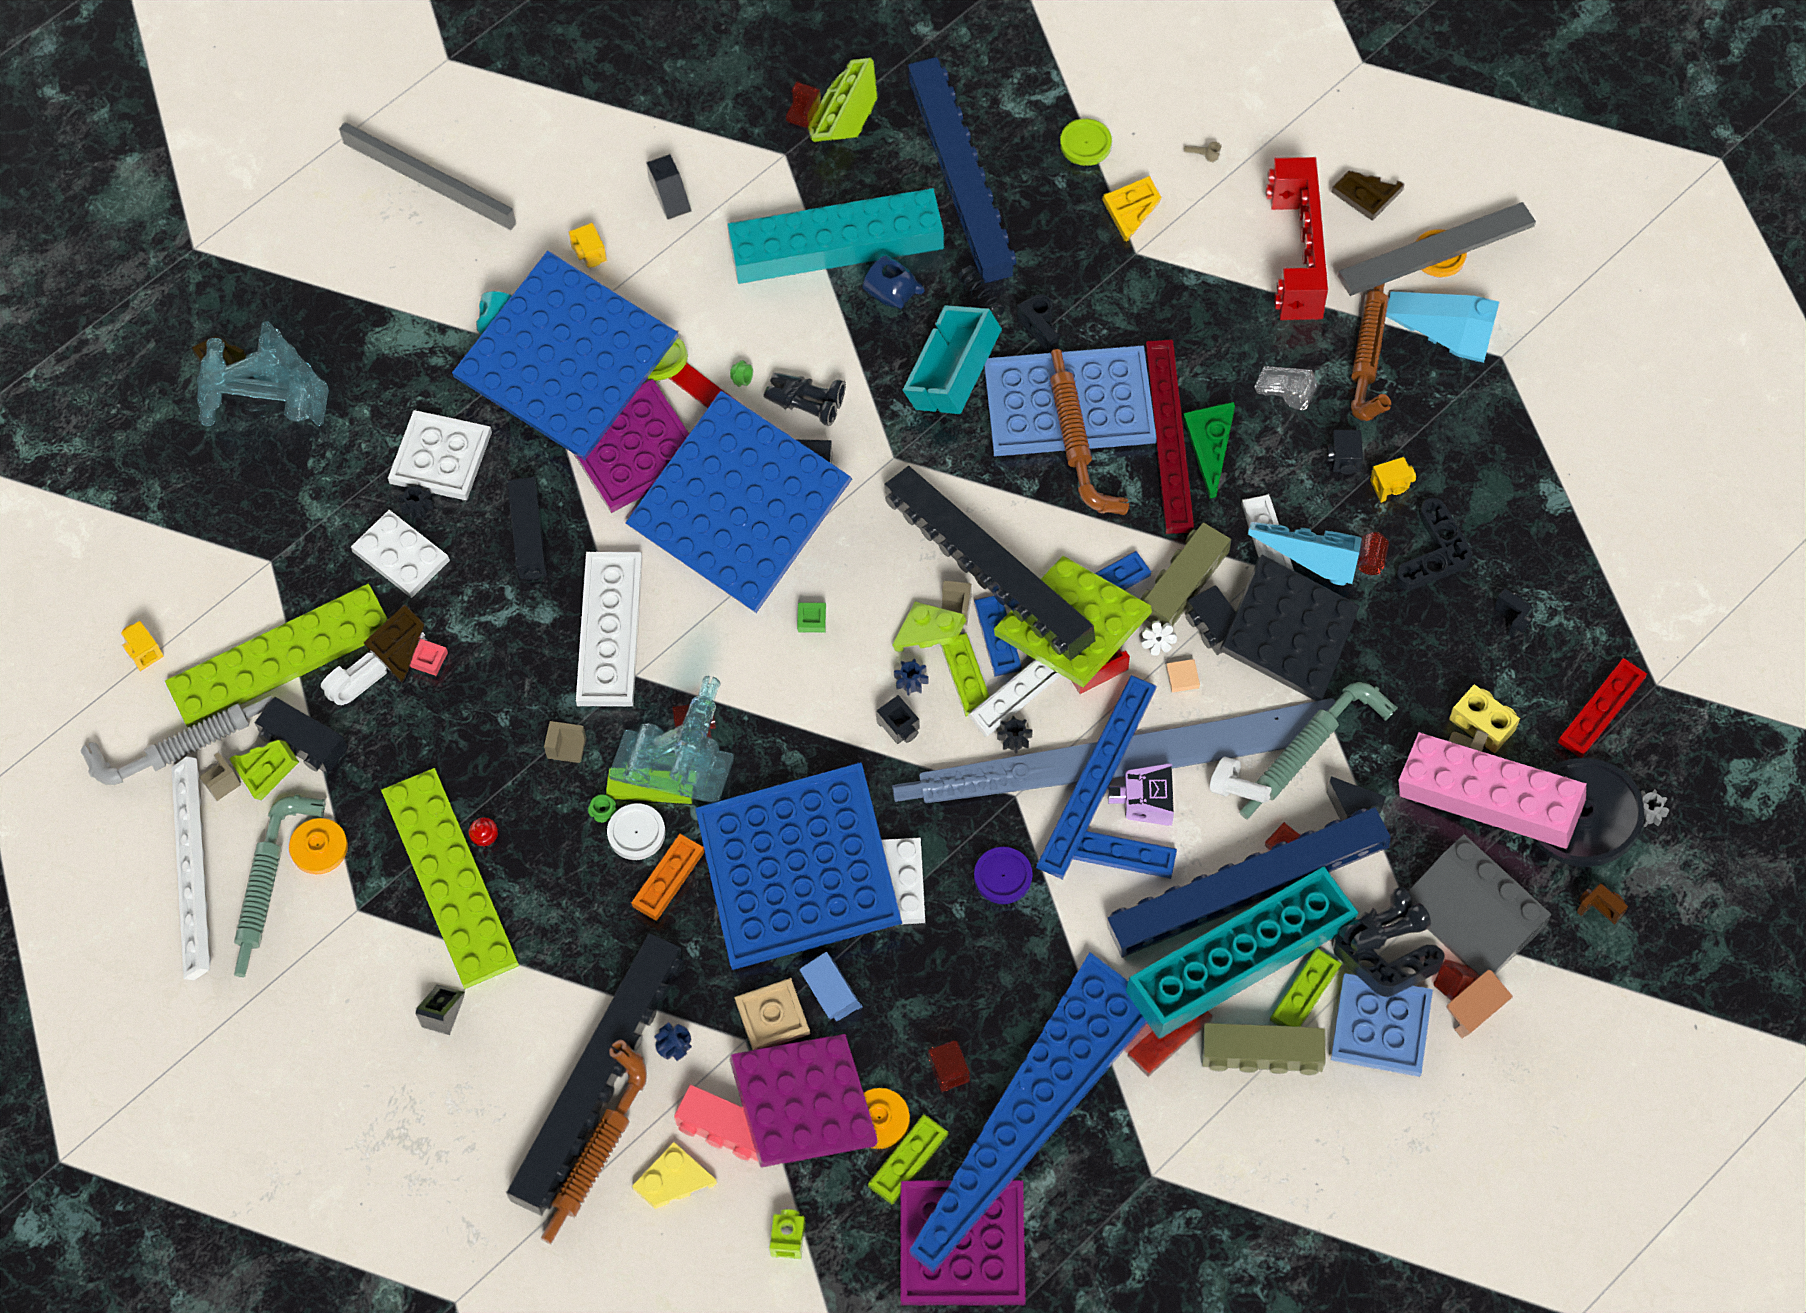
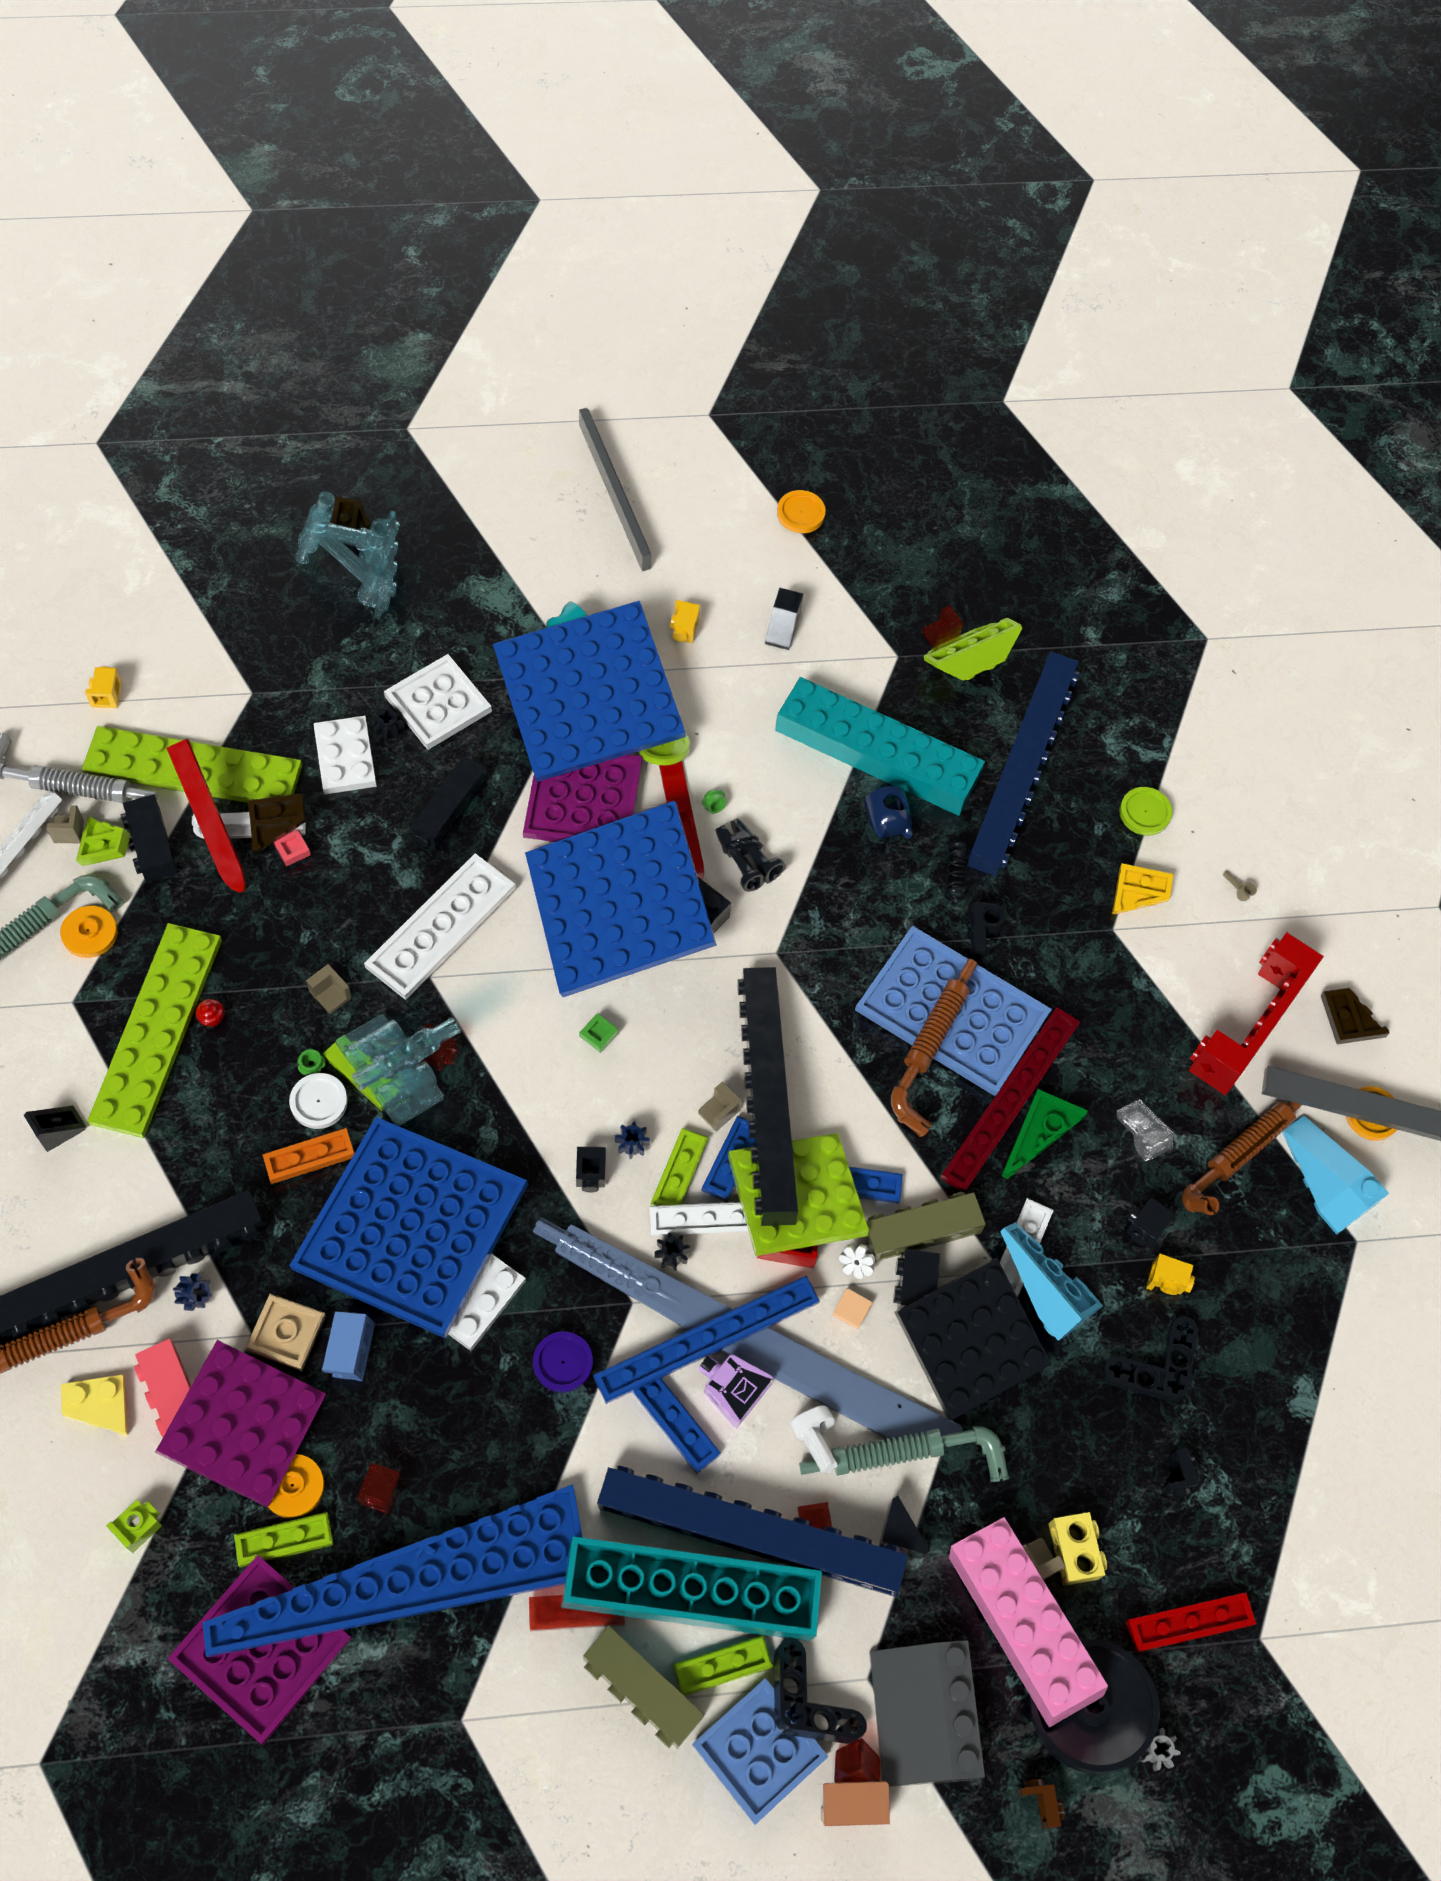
camera: 30 degrees right, 0 degrees up
lime wing [892,602,966,652] -> none
teal piece [903,306,1002,414] -> none
black piece [1339,886,1431,953] -> none
clear red brick [1357,532,1389,575] -> none
none -> red piece [166,739,246,892]
none -> light orange piece [777,490,825,533]

